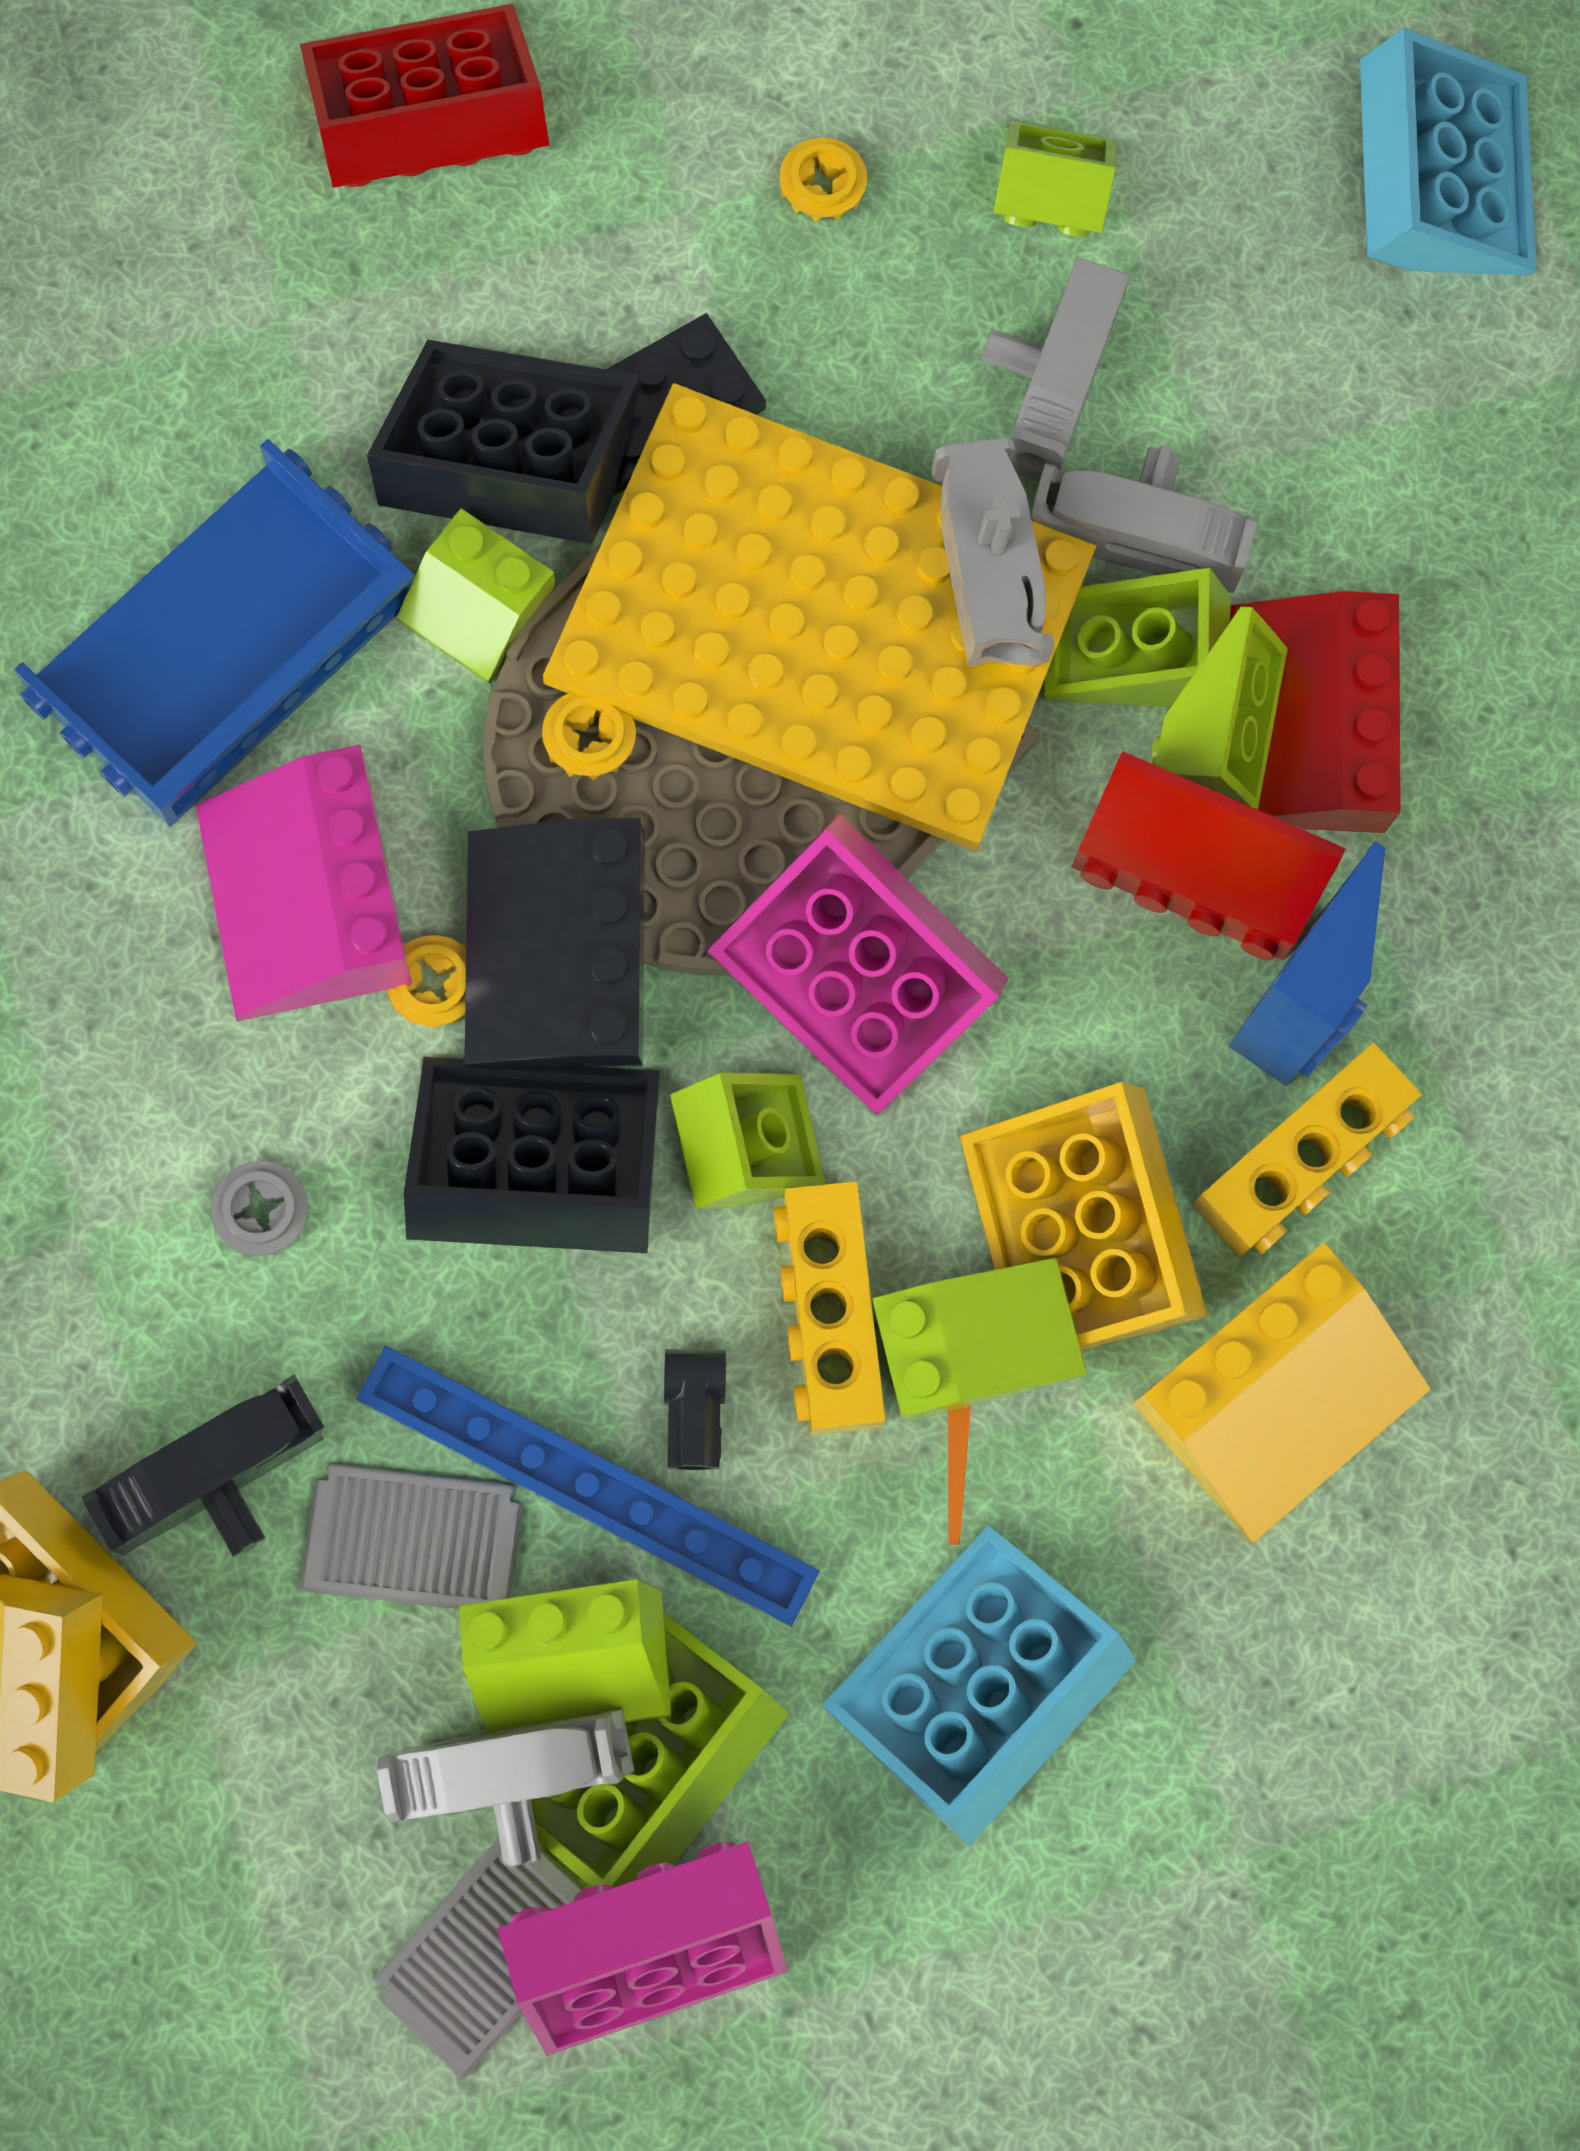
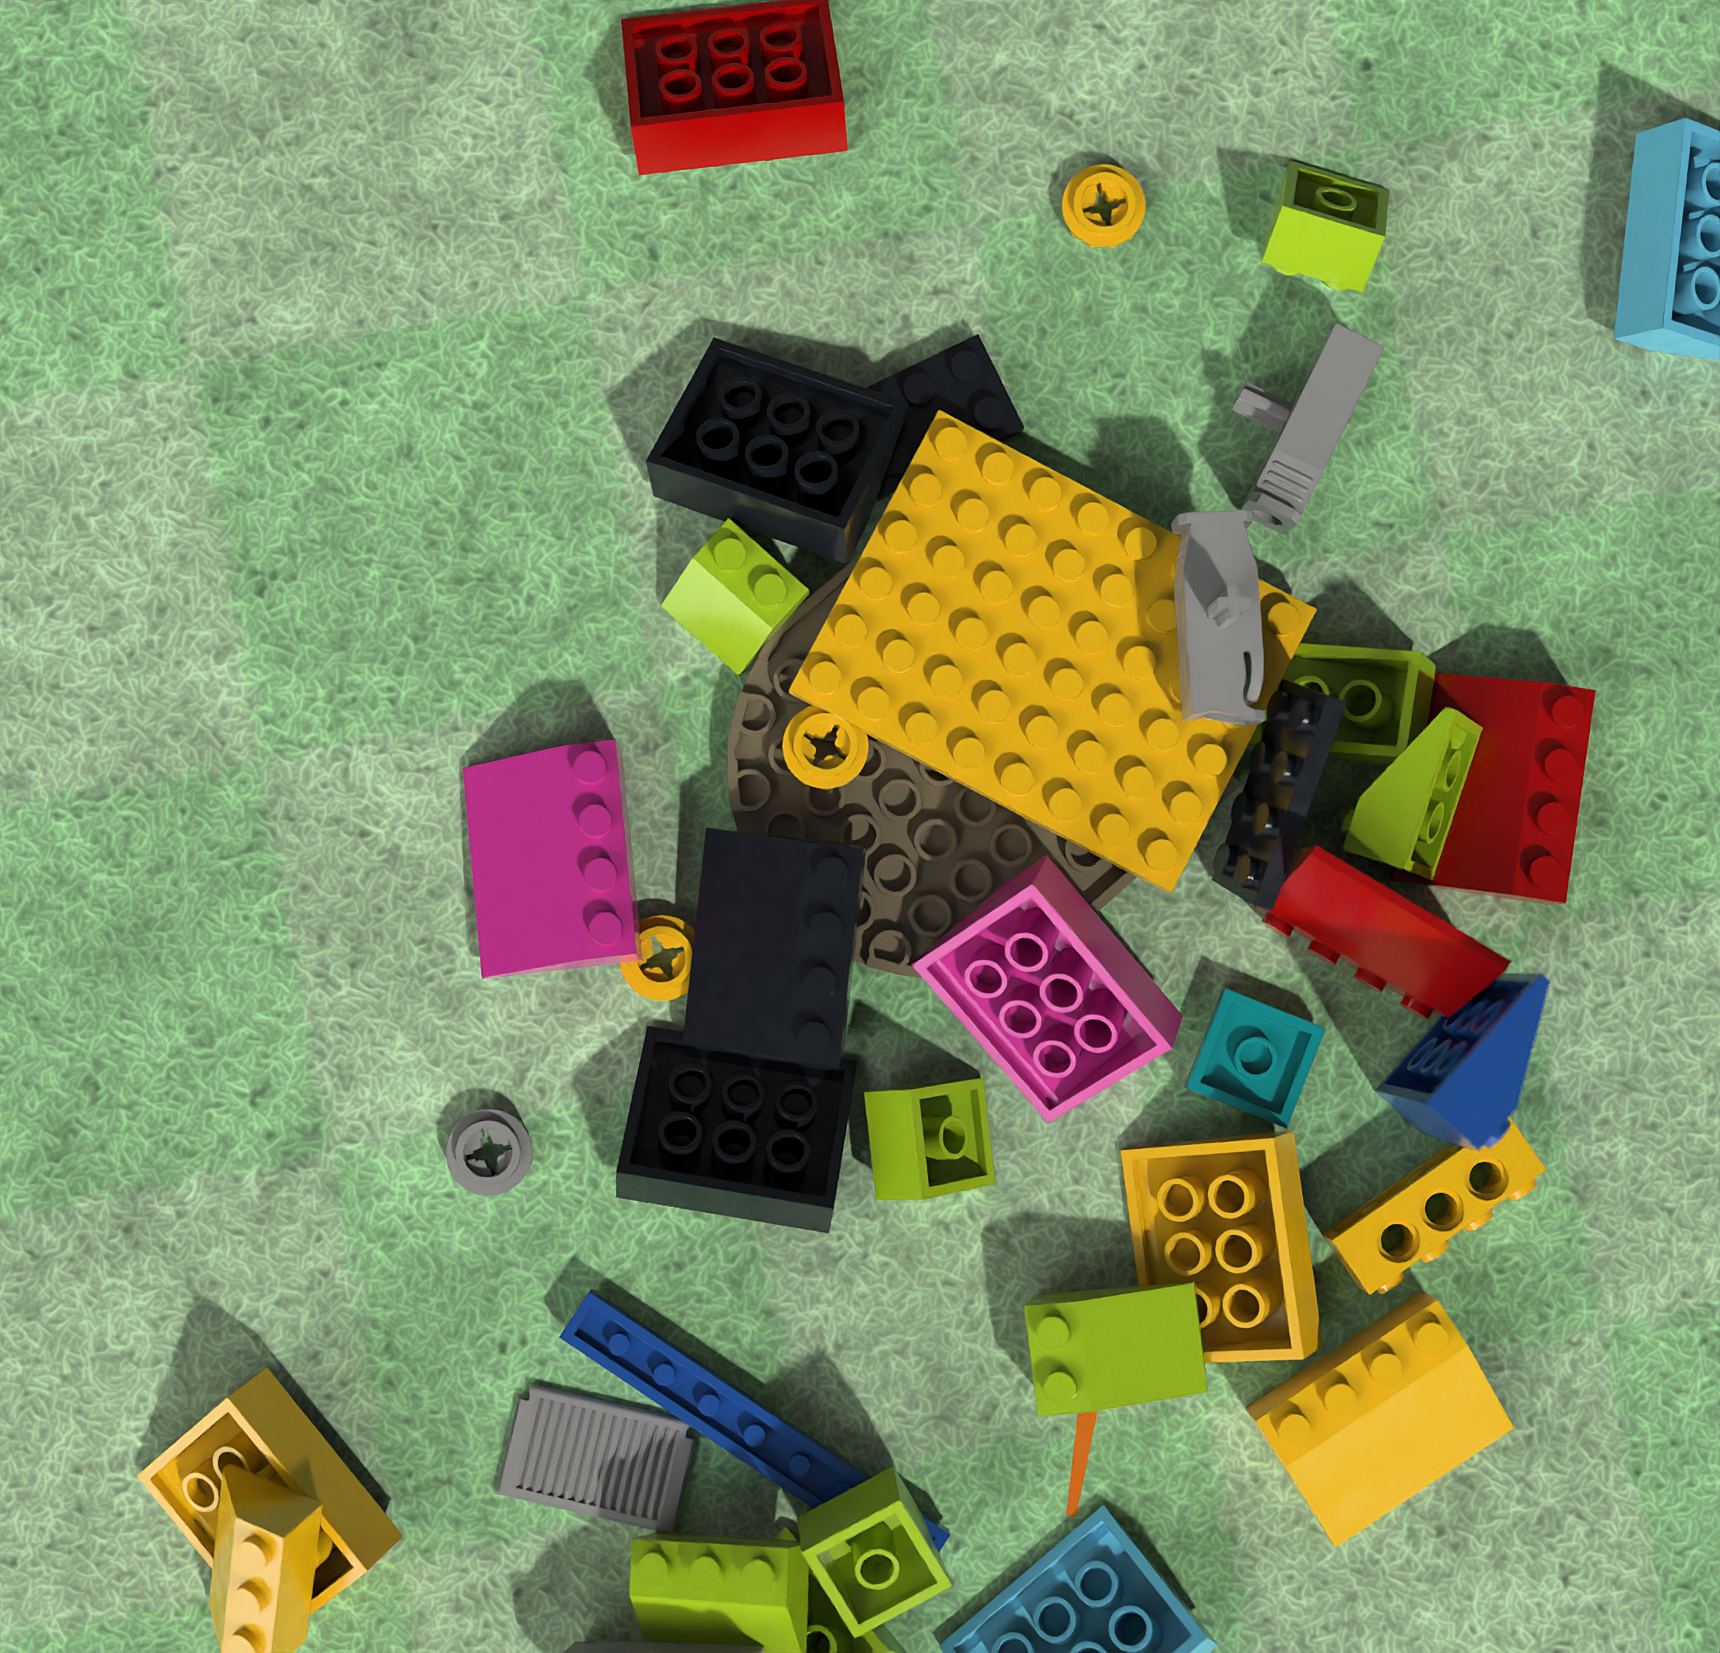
camera: 10 degrees right, 10 degrees up
blue panel [14,439,414,827] -> none
black piece [81,1374,325,1557] -> none
black piece [664,1349,726,1471] -> none
yellow brick [773,1181,886,1436] -> none
light grey piece [1031,445,1258,594] -> none
none -> lime slope [797,1466,952,1638]
none -> teal plate [1184,988,1326,1129]
none -> black plate [1212,679,1347,911]

